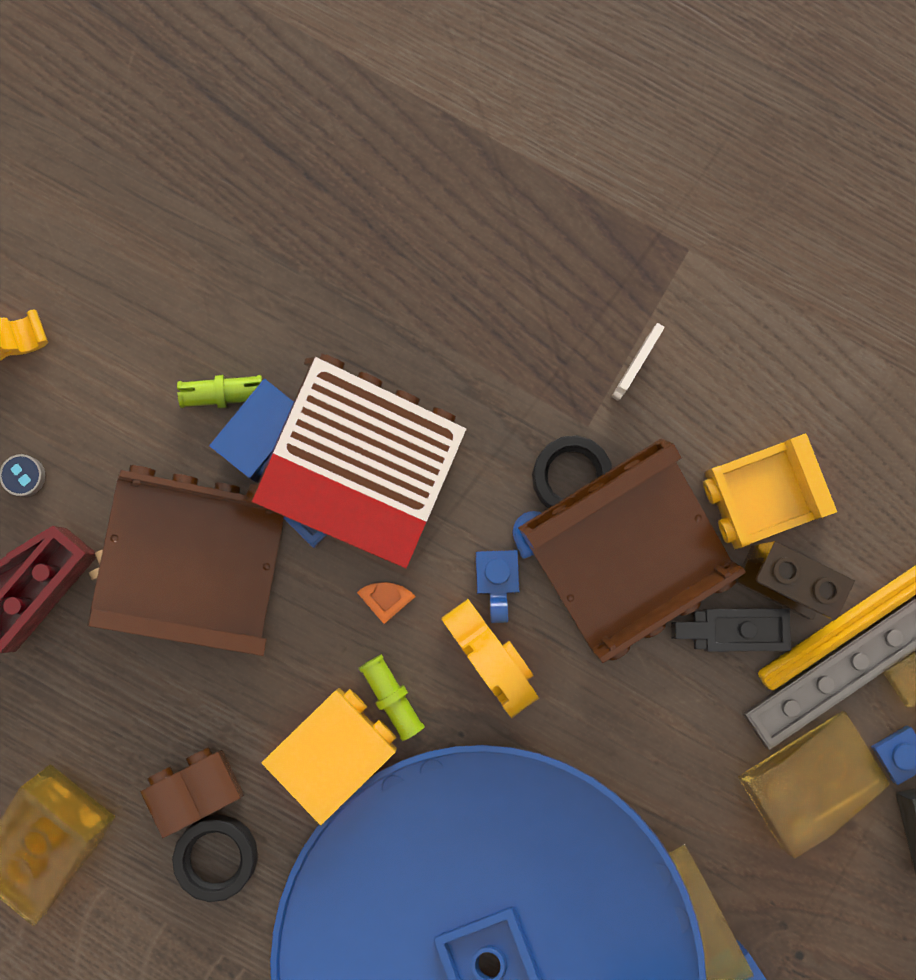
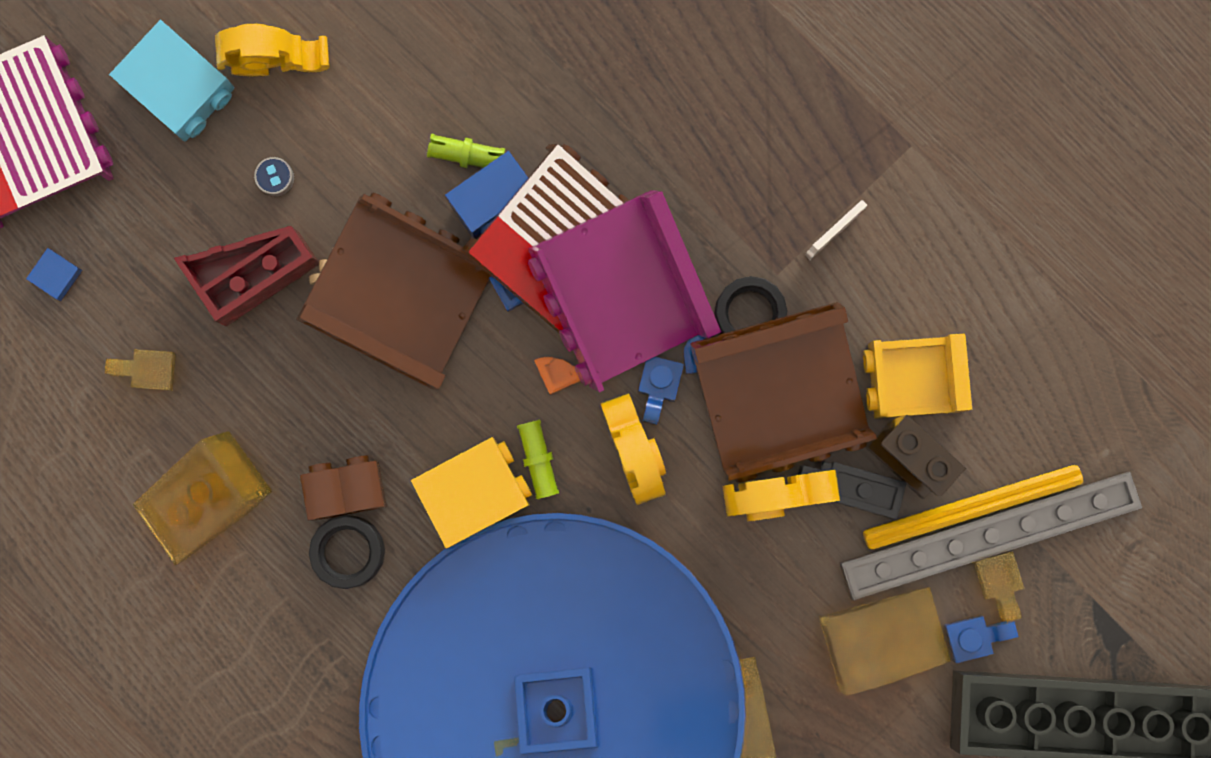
camera: 20 degrees right, 0 degrees up
none -> magenta panel [528,190,721,392]
none -> yellow piece [723,470,840,521]

